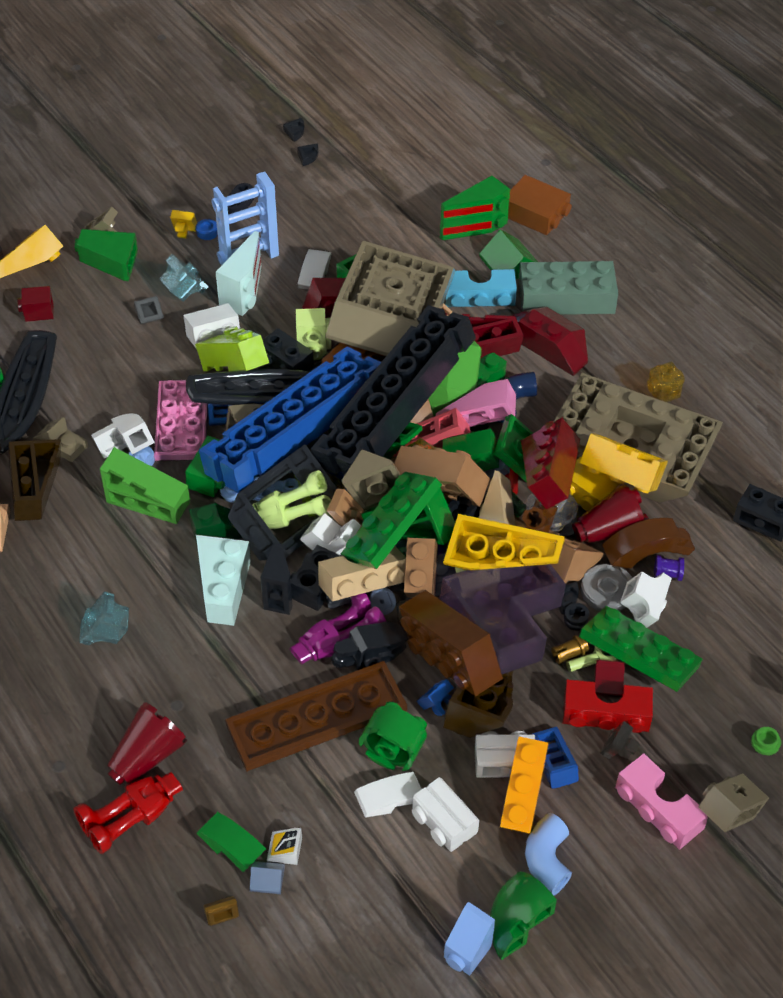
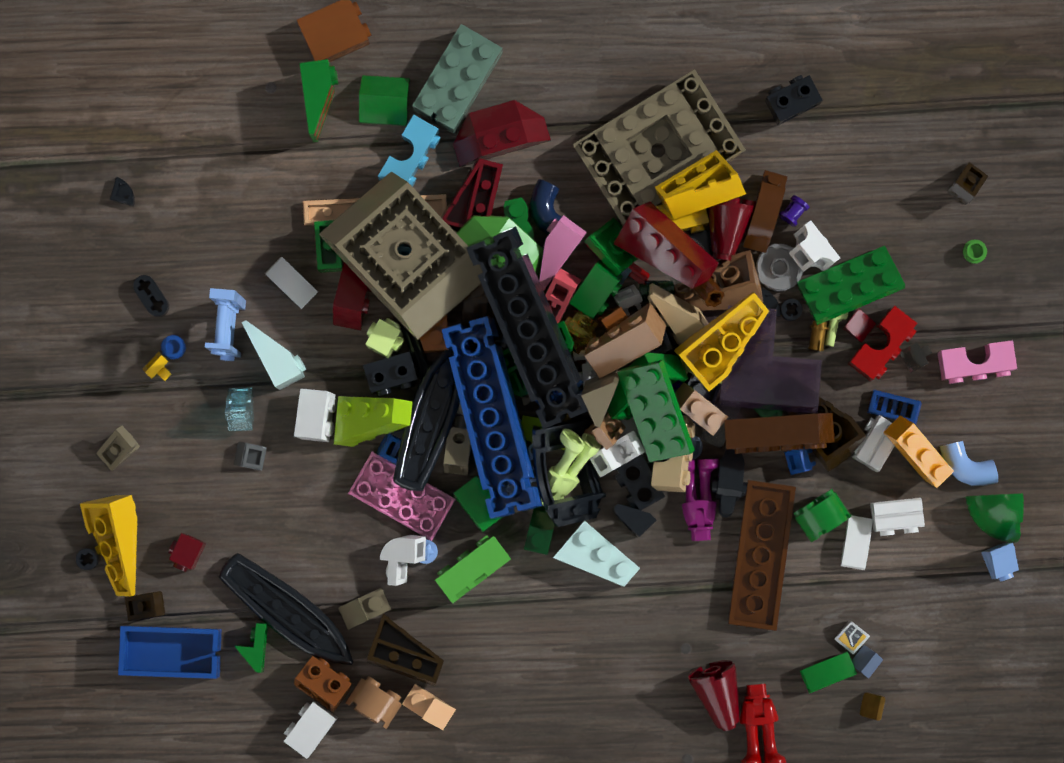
camera: 60 degrees left, 35 degrees up
green slope [74,229,138,281] -> none
clear light blue brick [79,591,129,646] -> none
black tile [283,118,305,142] -> none
clear yellow brick [647,361,685,402] -> none
dark tan brick [698,773,769,832] -> none

